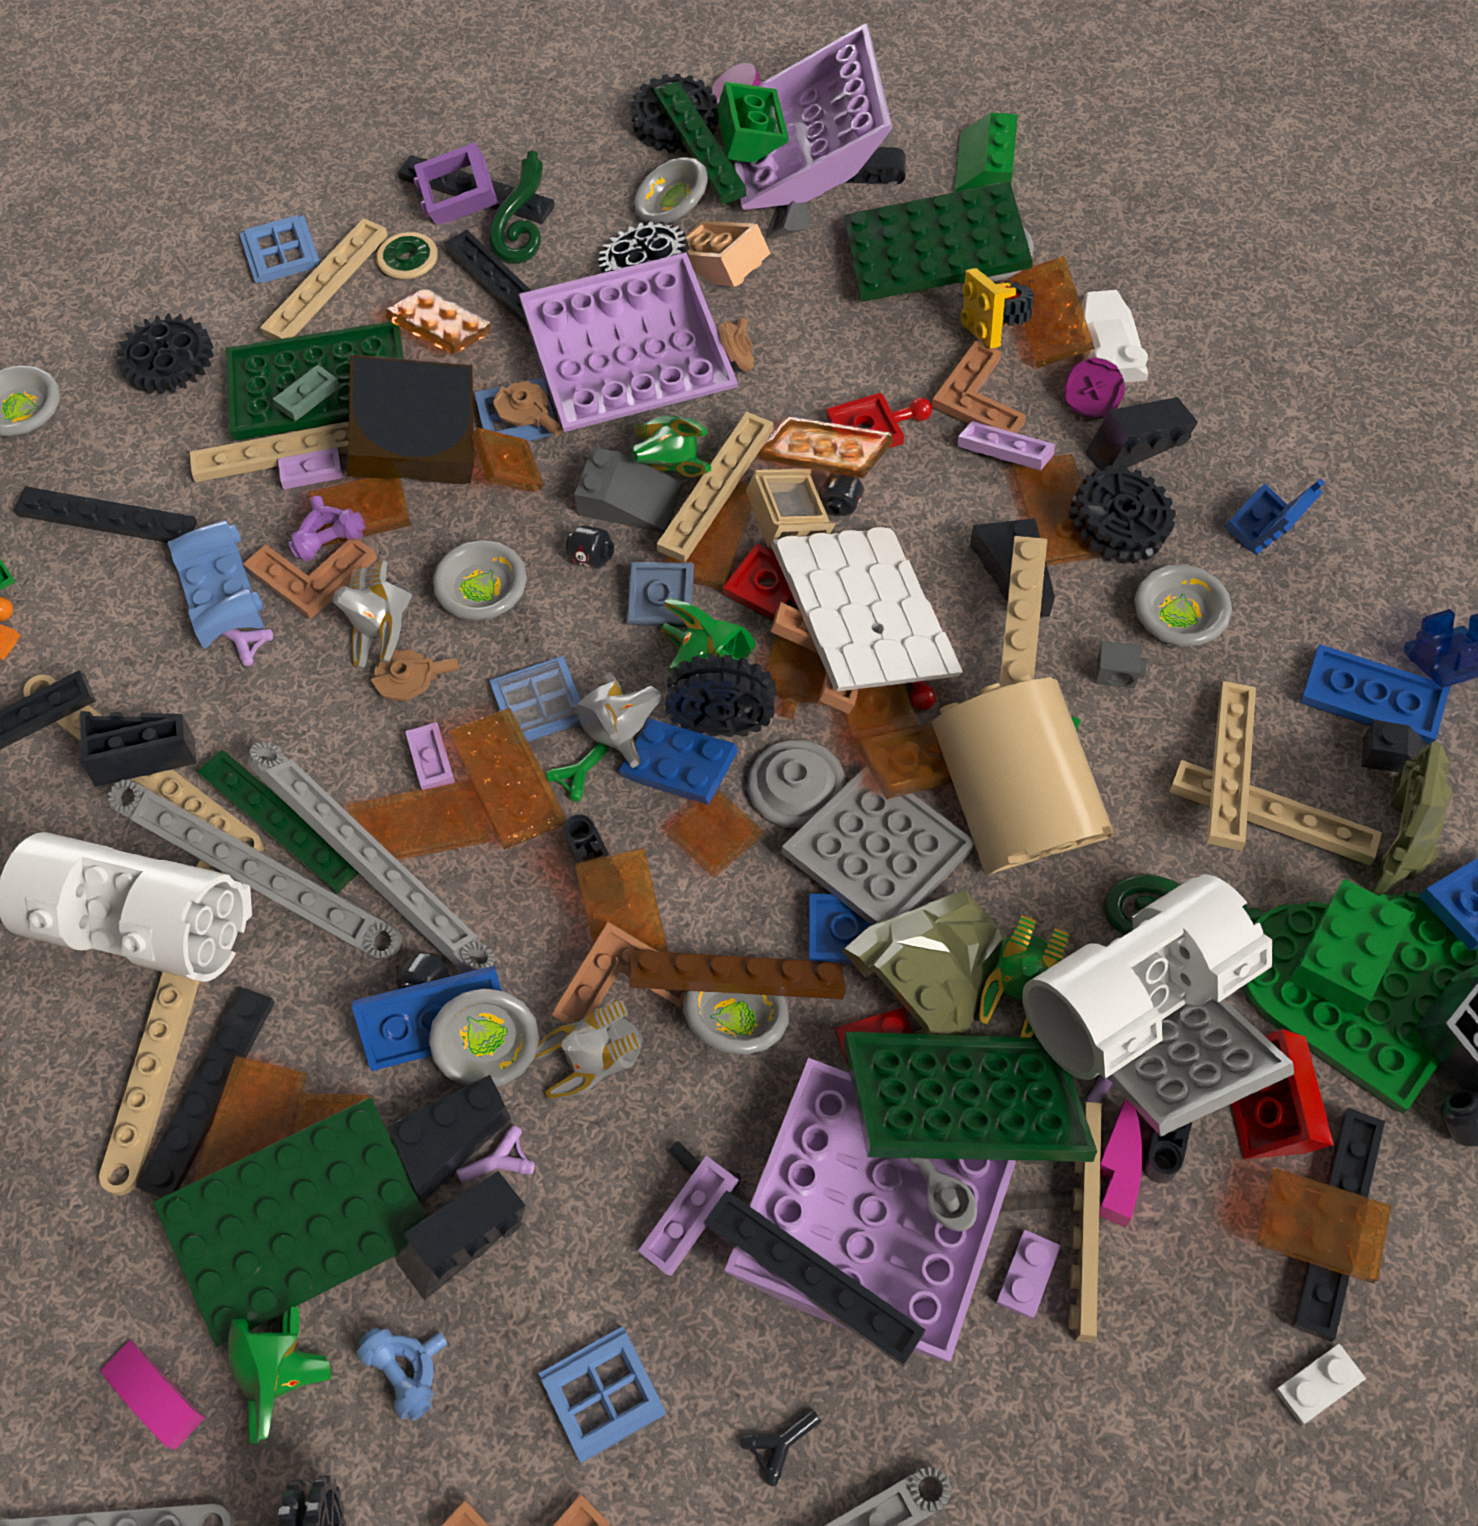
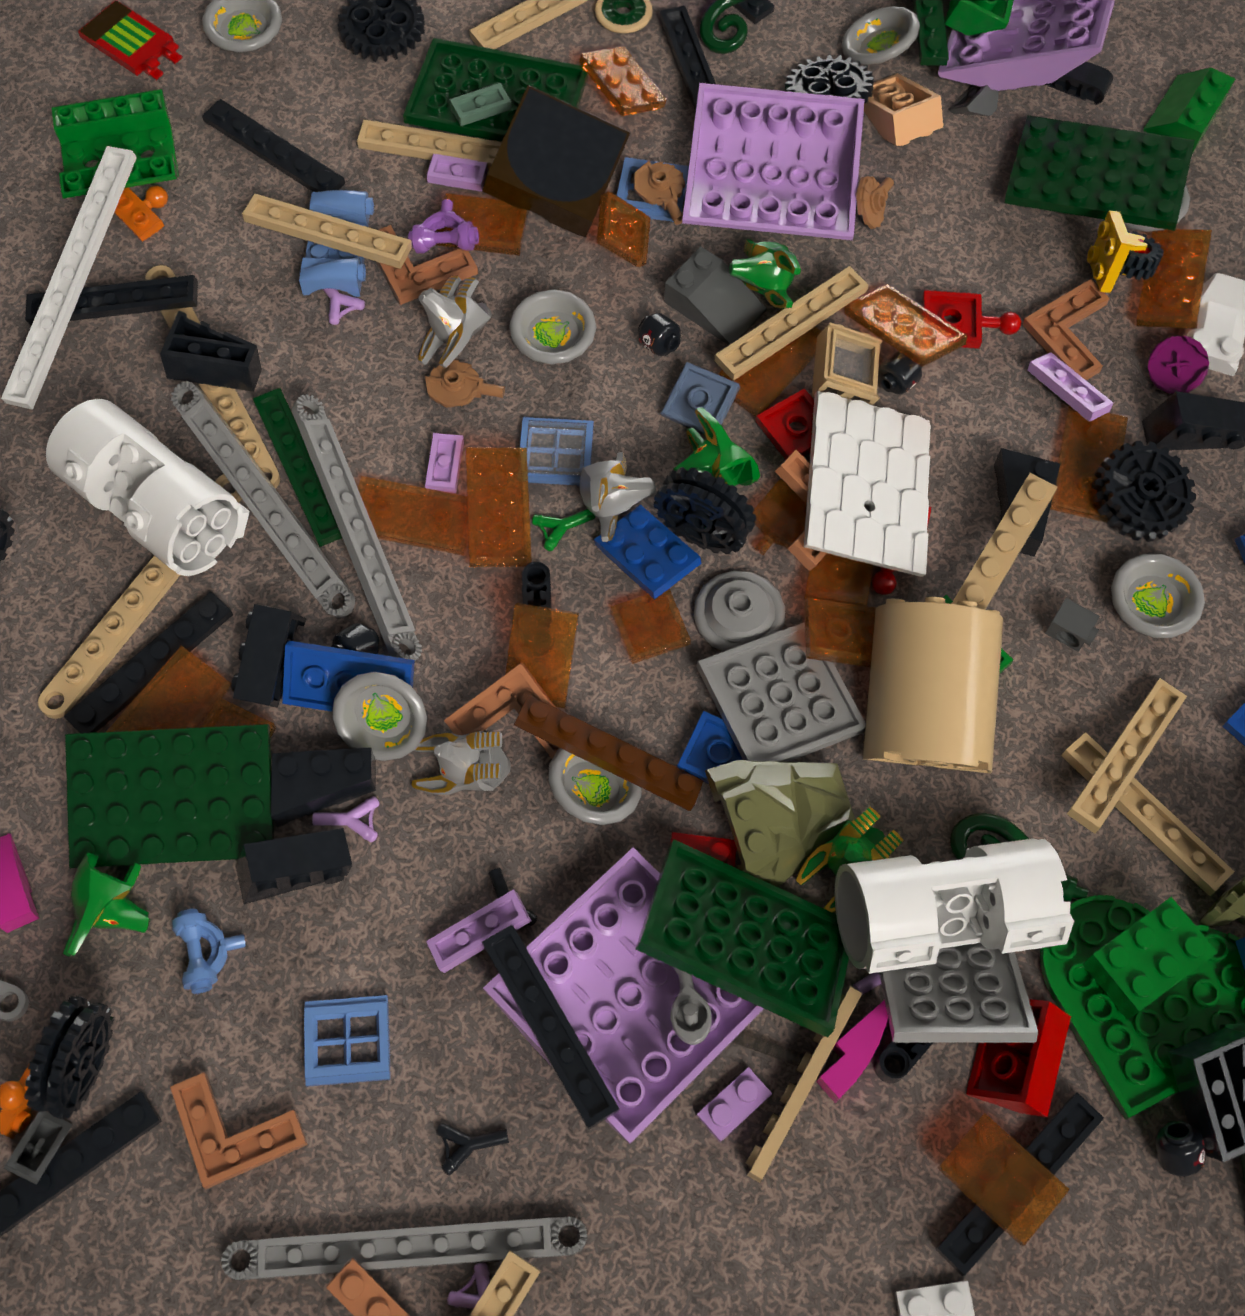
camera: 20 degrees right, 5 degrees up
none -> black wedge [231,604,306,708]
none -> tan plate [242,194,412,269]

